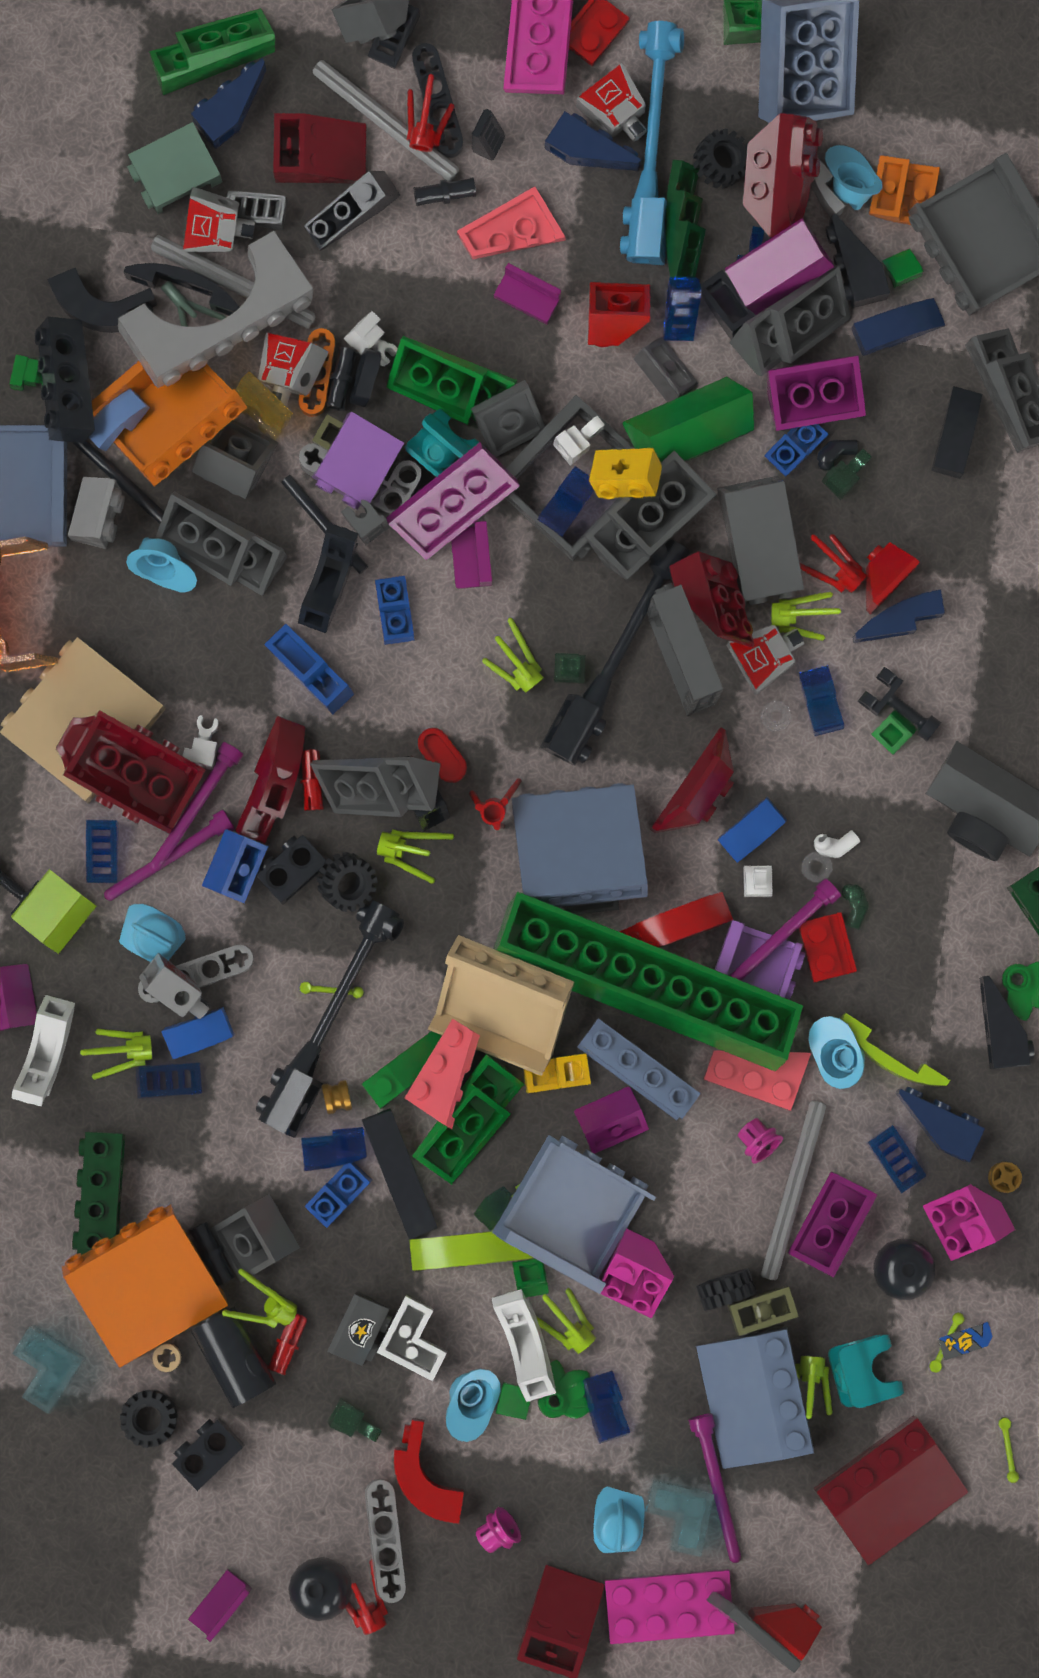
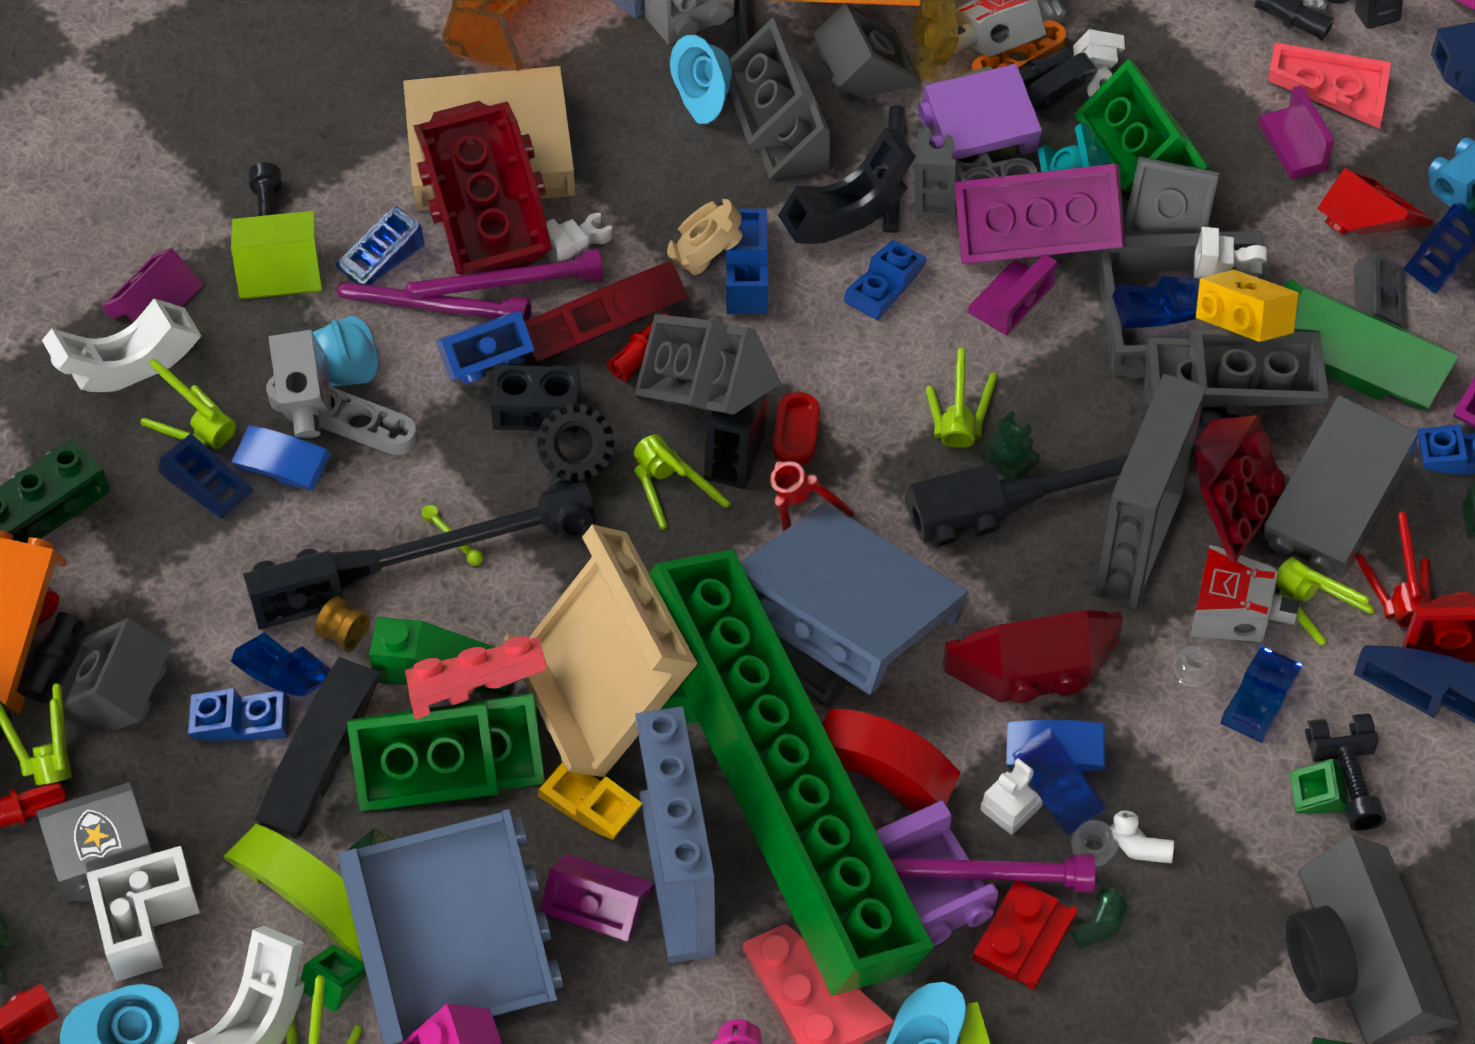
camera: 50 degrees right, 30 degrees down
none -> tan plate [667,199,743,275]
none -> clear blue slope [1012,727,1106,835]

